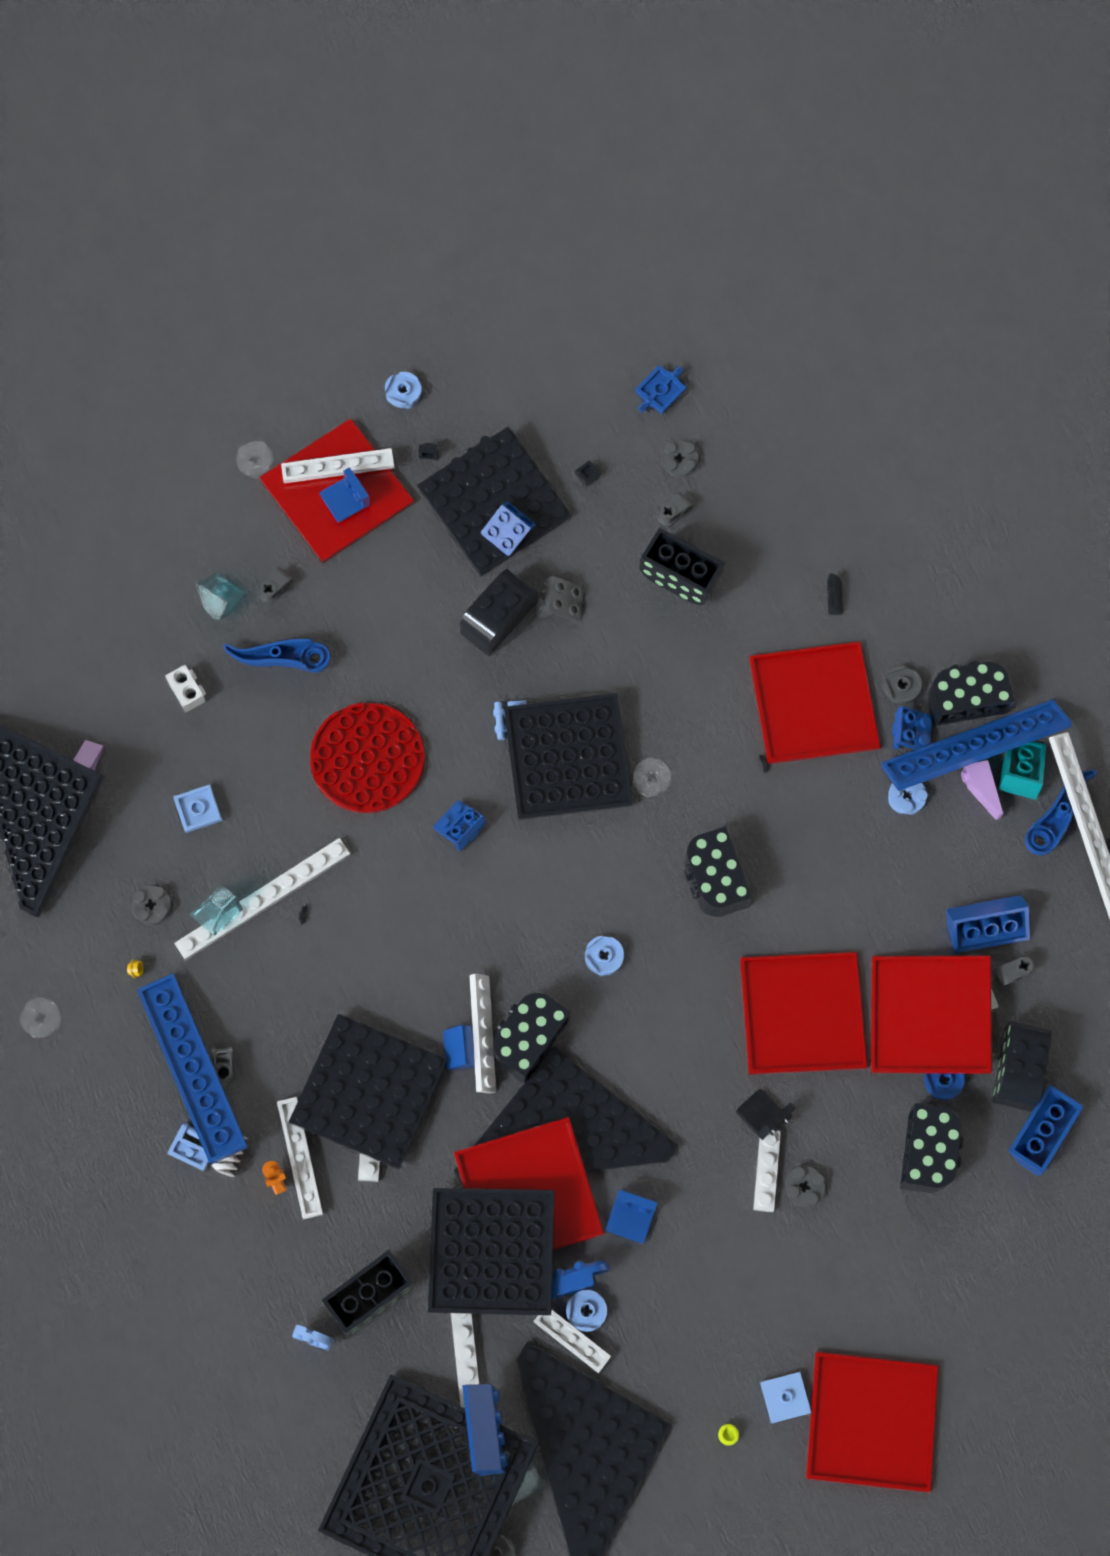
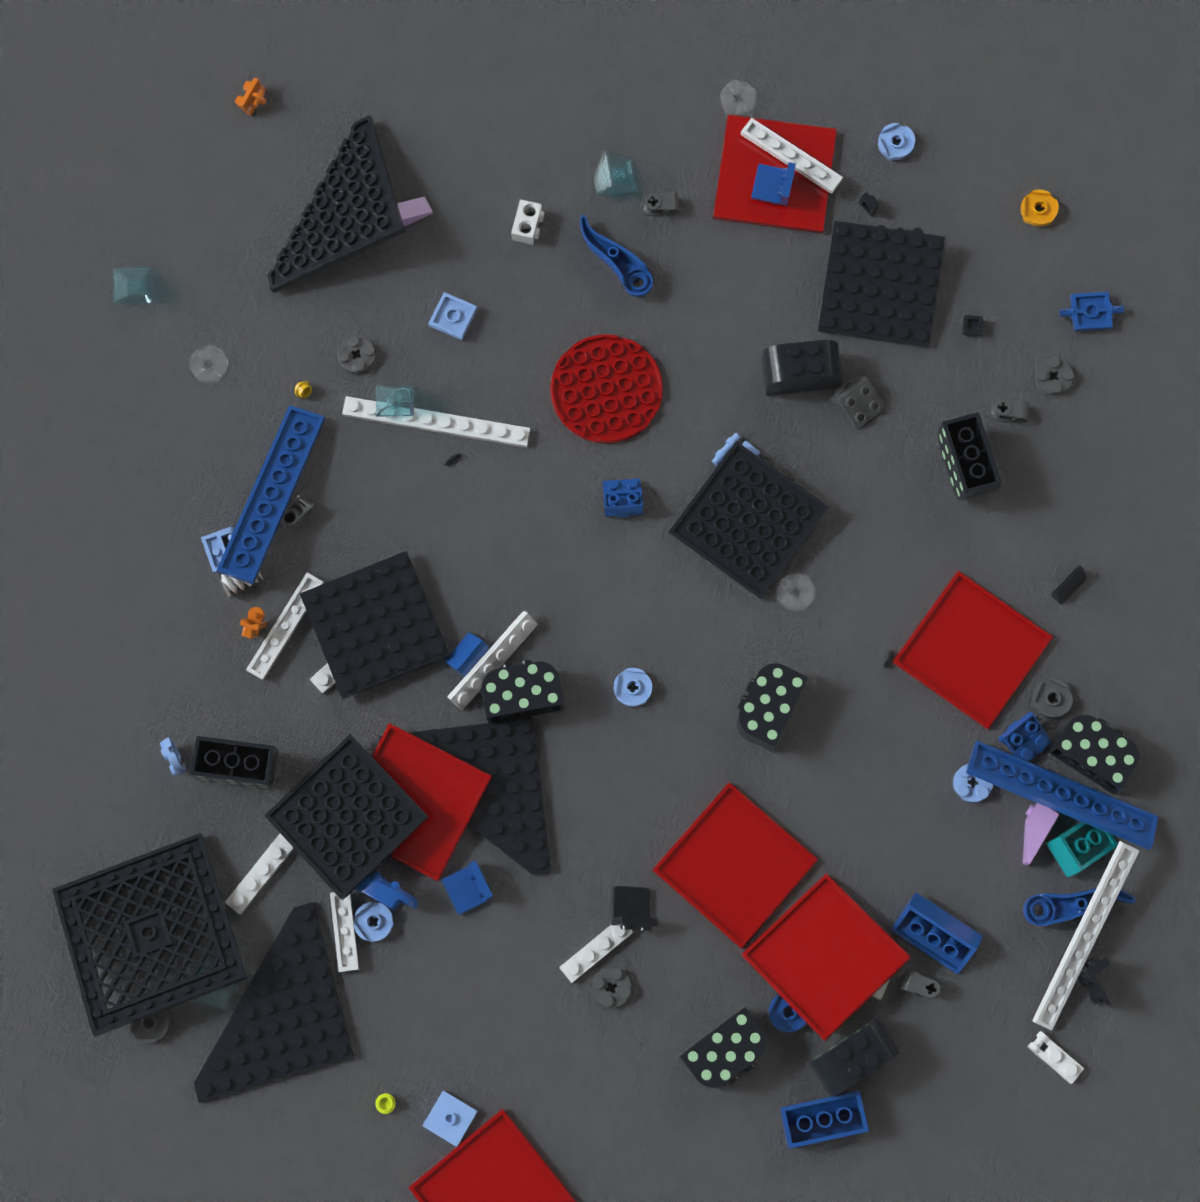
camera: 50 degrees right, 5 degrees up
blue slope [462,1384,507,1476] -> none
bracket [481,501,536,556] -> none
none -> light orange plate [1020,189,1059,227]

